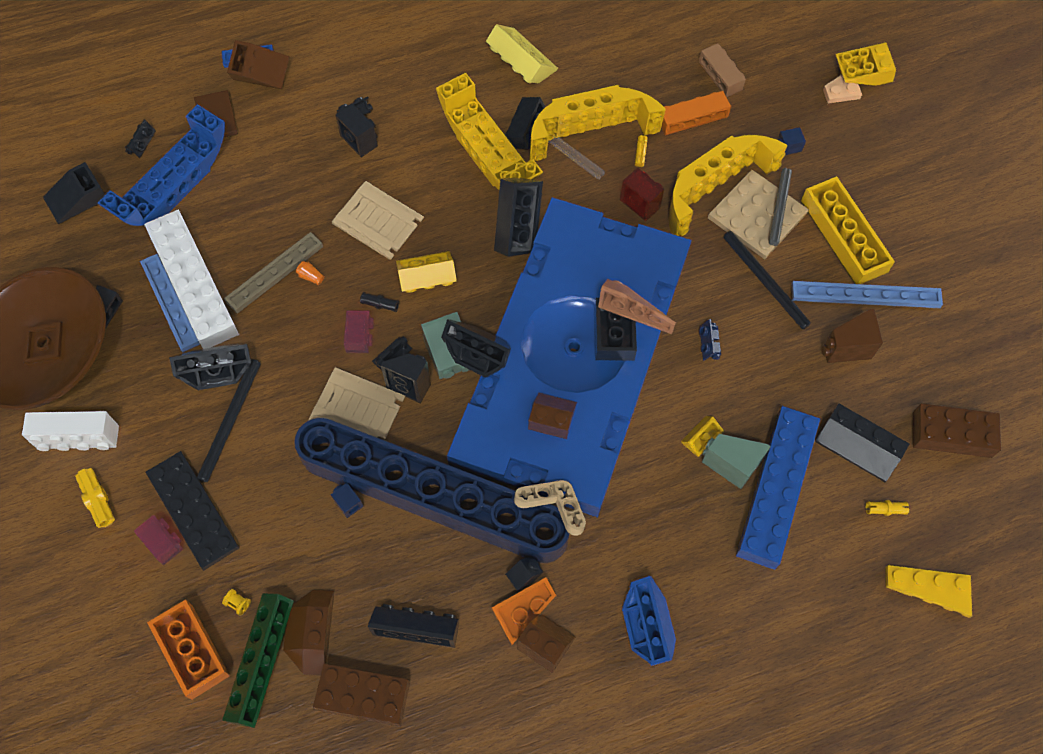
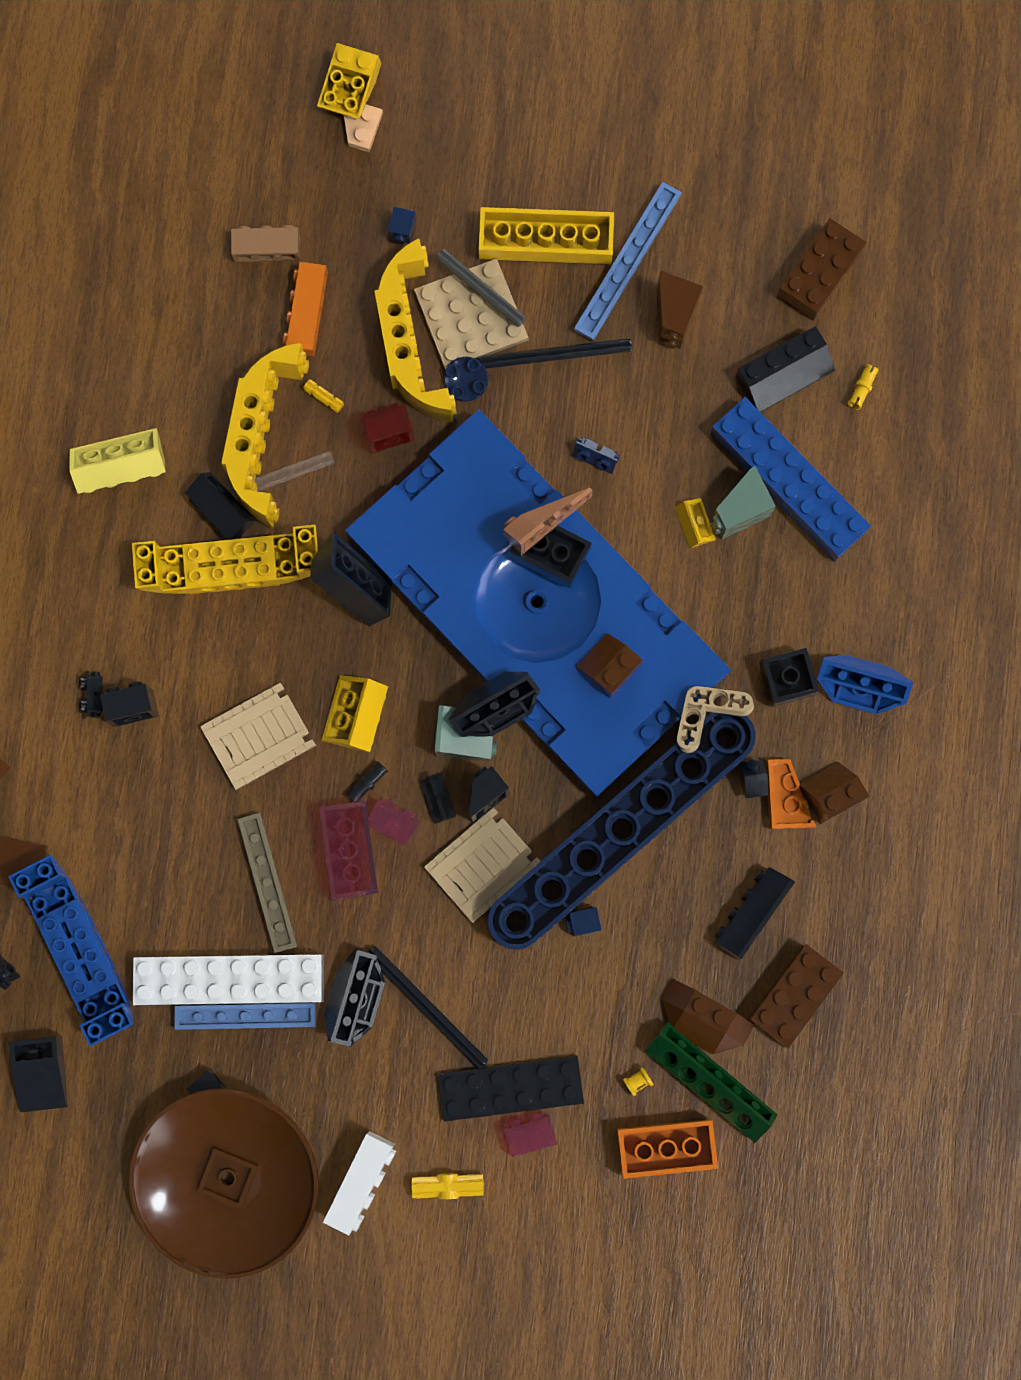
camera: 60 degrees left, 15 degrees up
orange cone [296,261,325,285] -> none
yellow wing [886,565,972,618] -> none
none -> clear pink slope [319,801,378,901]
none -> dark blue dish [444,356,488,402]
none -> black brick [759,648,819,707]

